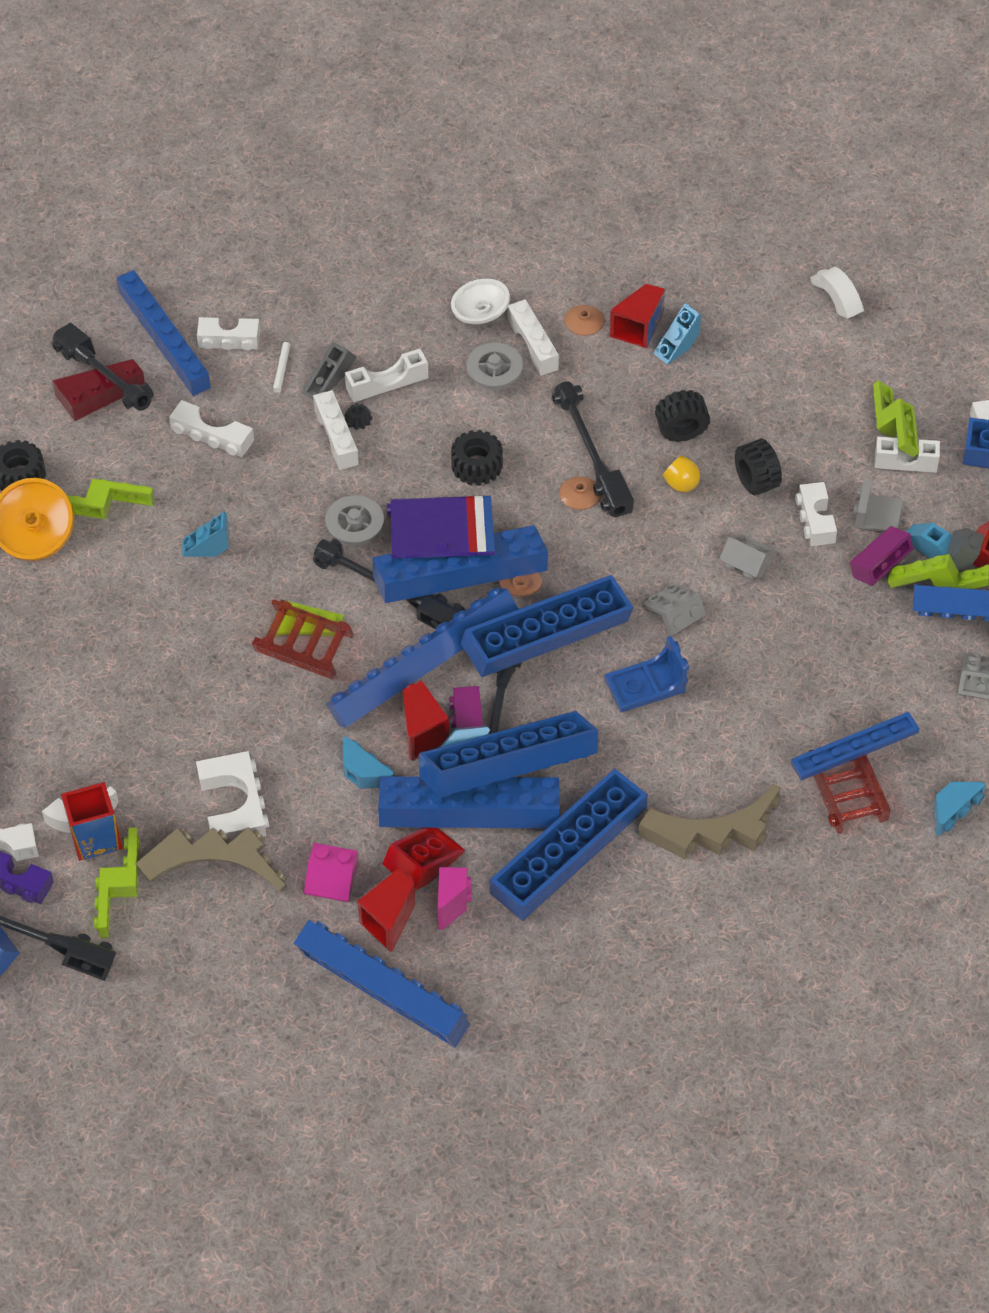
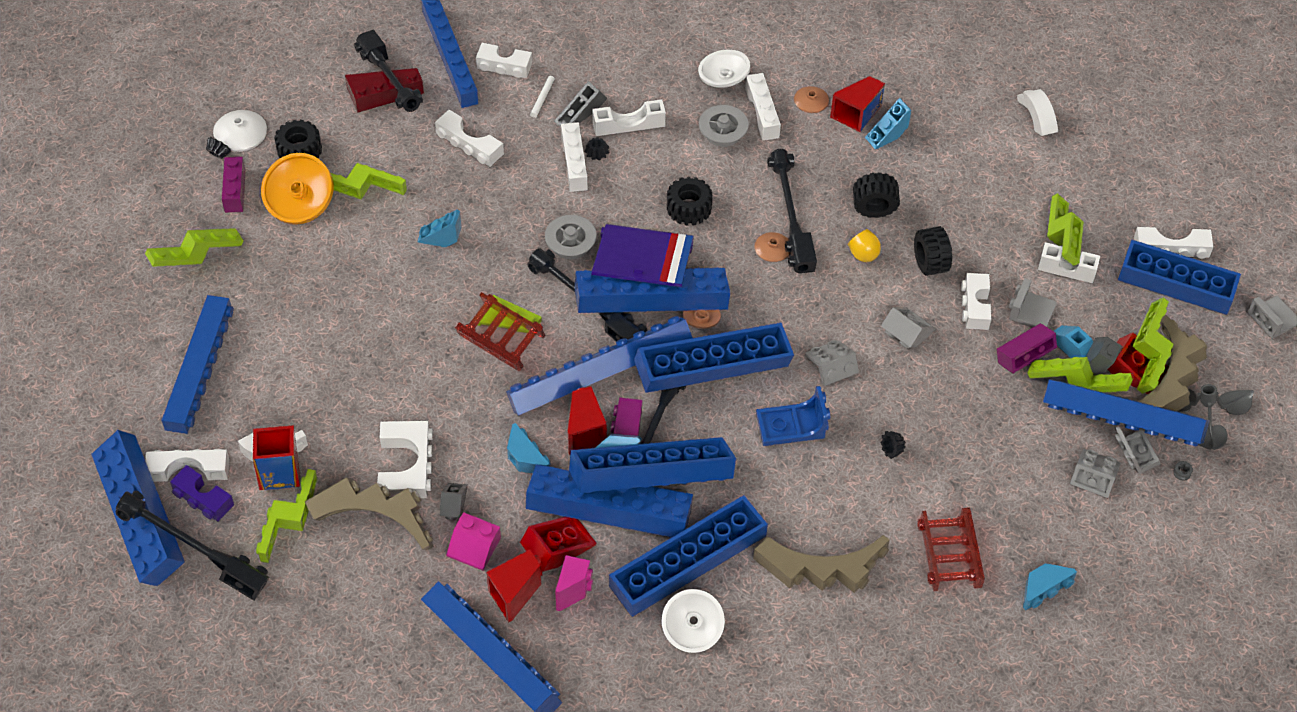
camera: 10 degrees right, 0 degrees up
blue plate [791,712,920,781] -> none
none -> dark grey slope [440,483,468,520]
none -> white dish [662,589,725,653]
none -> black piece [880,431,906,459]

